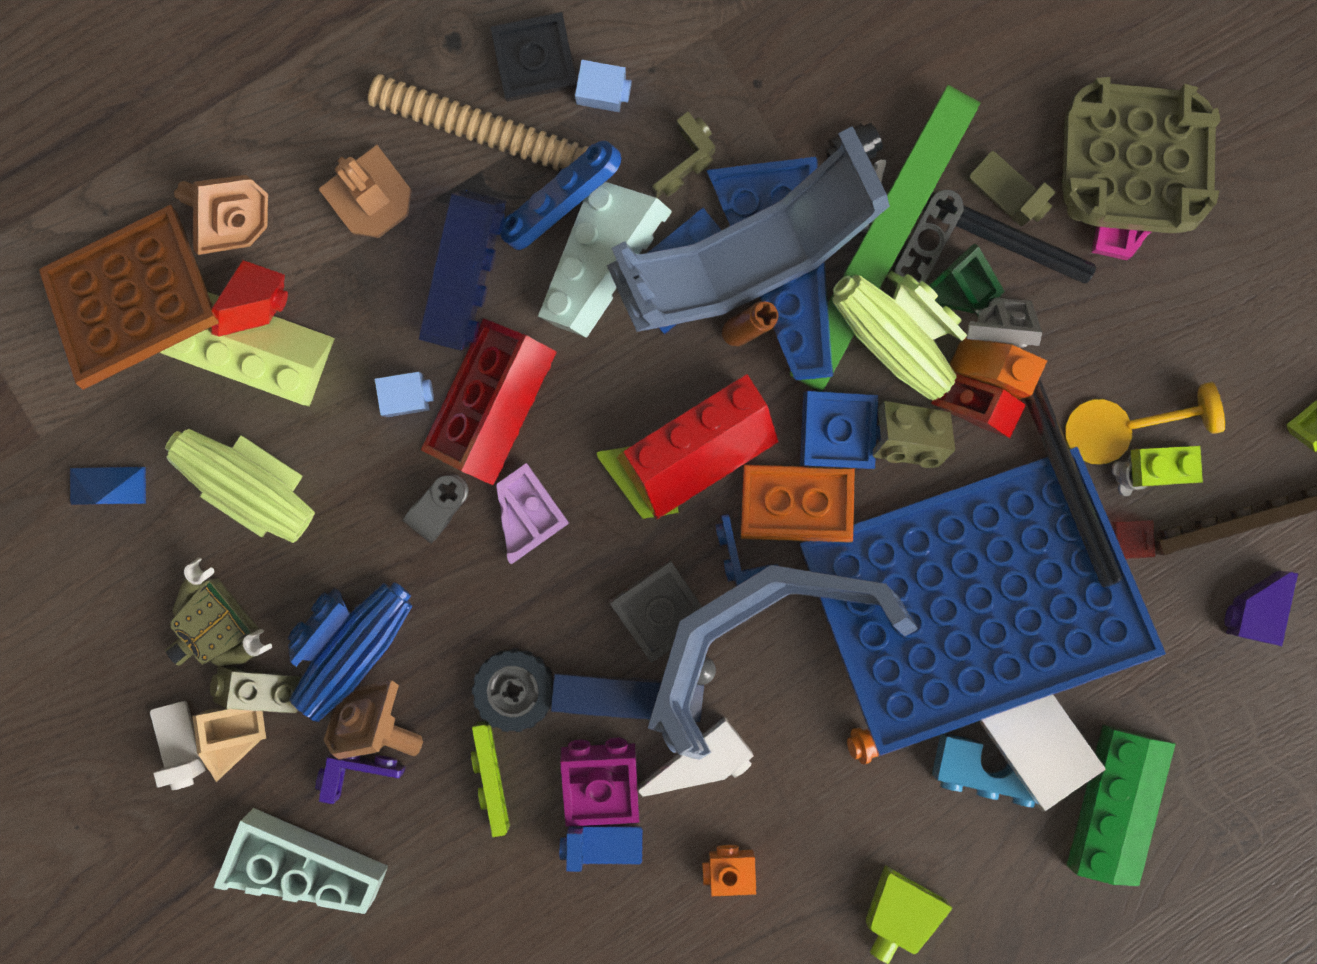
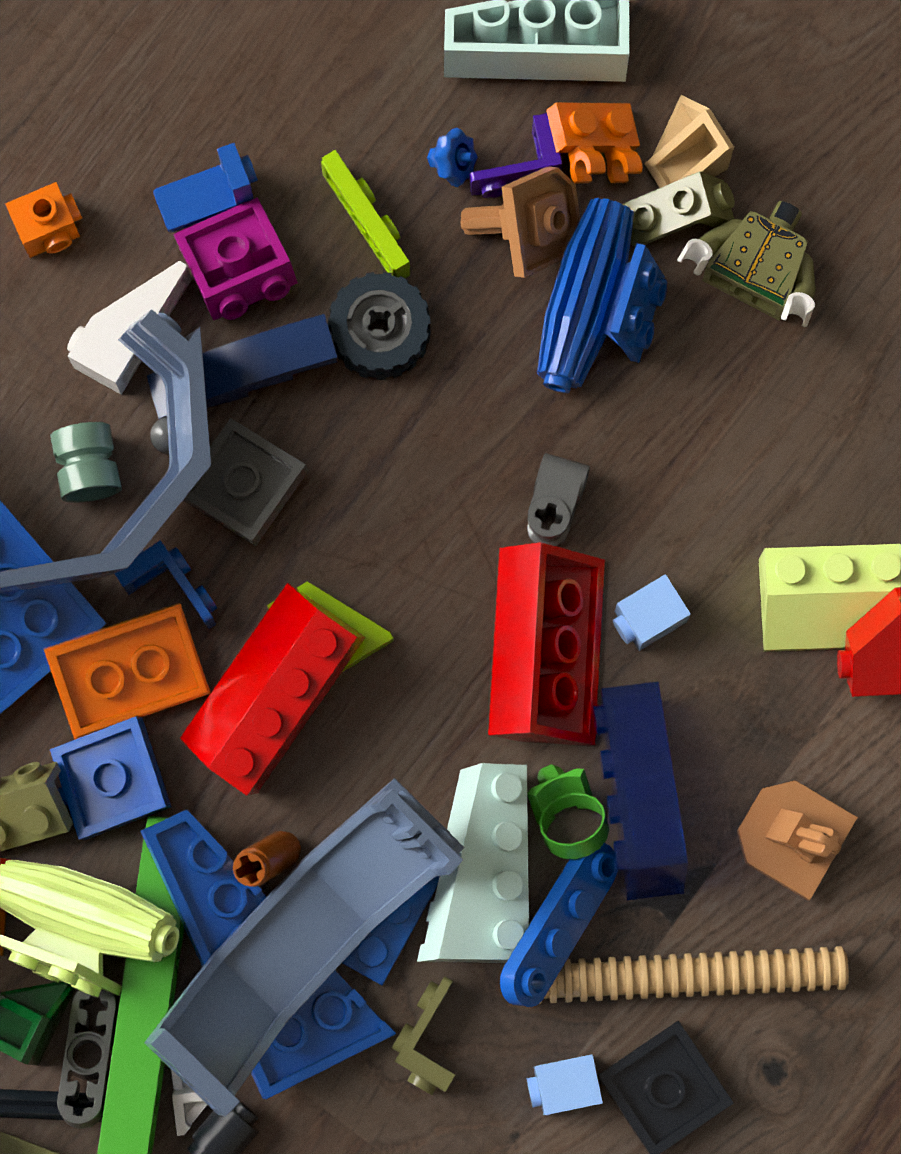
camera: 160 degrees right, 10 degrees down
white bracket [150,701,206,790] -> none
yellowish green plate [165,429,315,543] -> none
lavender wing [496,463,569,564] -> none
none -> sand green wheel [50,422,122,503]
none -> blue piece [427,128,478,187]
none -> bright green piece [527,764,610,859]
none -> orange plate [546,102,643,184]

